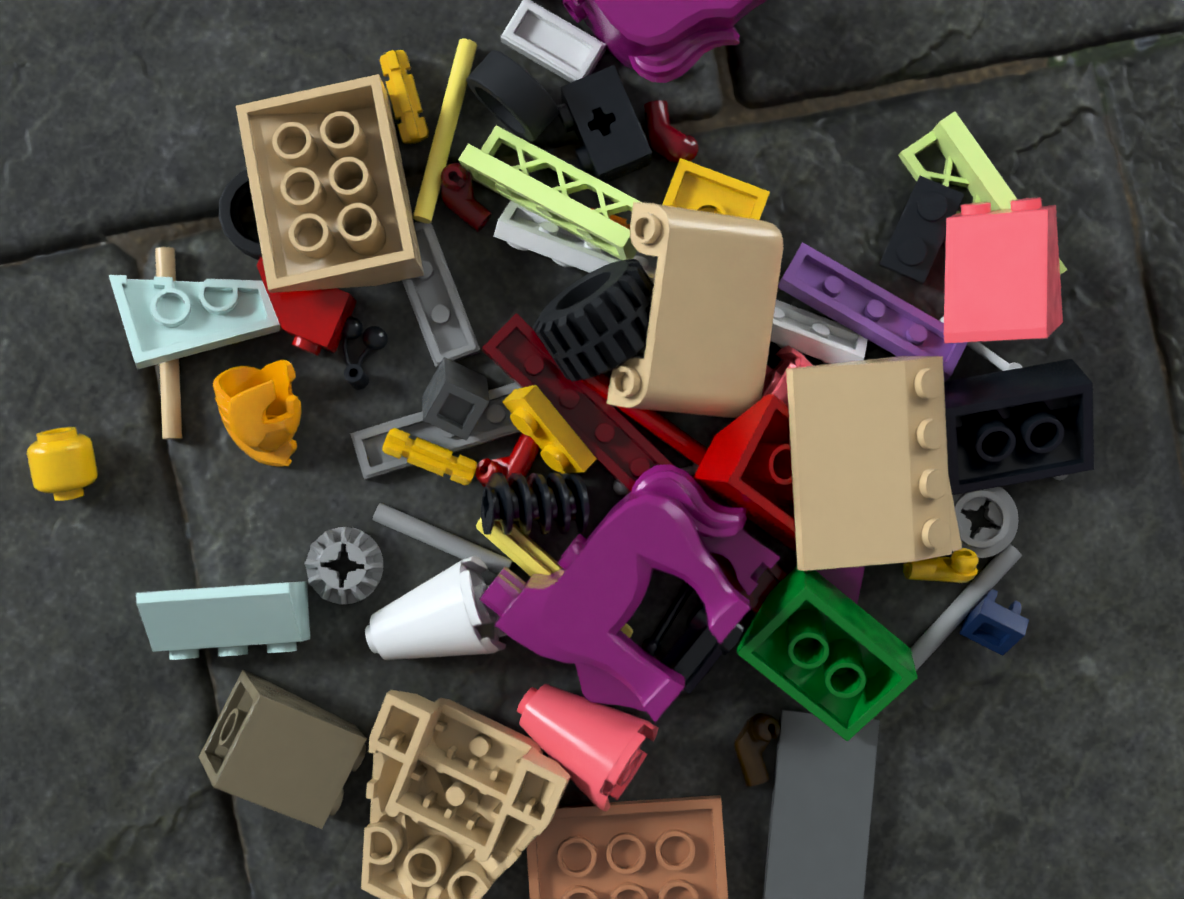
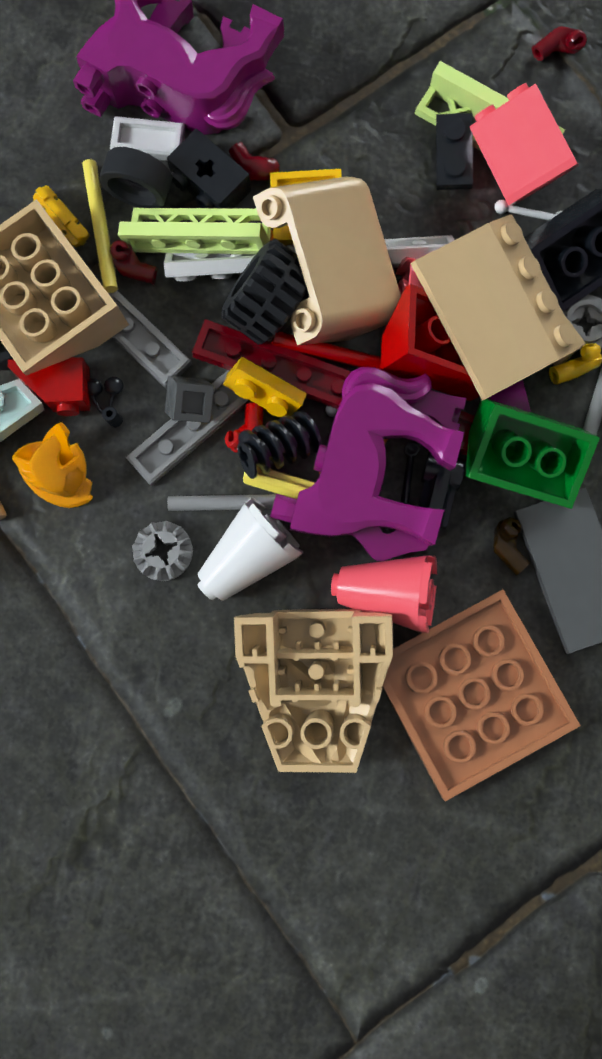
camera: 25 degrees left, 5 degrees down
light aqua slope [136,581,310,660] -> none
dark tan slope [199,670,367,829] -> none
yellow axle [382,428,477,485] -> none
medium lavender plate [778,242,968,382] -> none
none -> dark red arm [532,26,587,61]

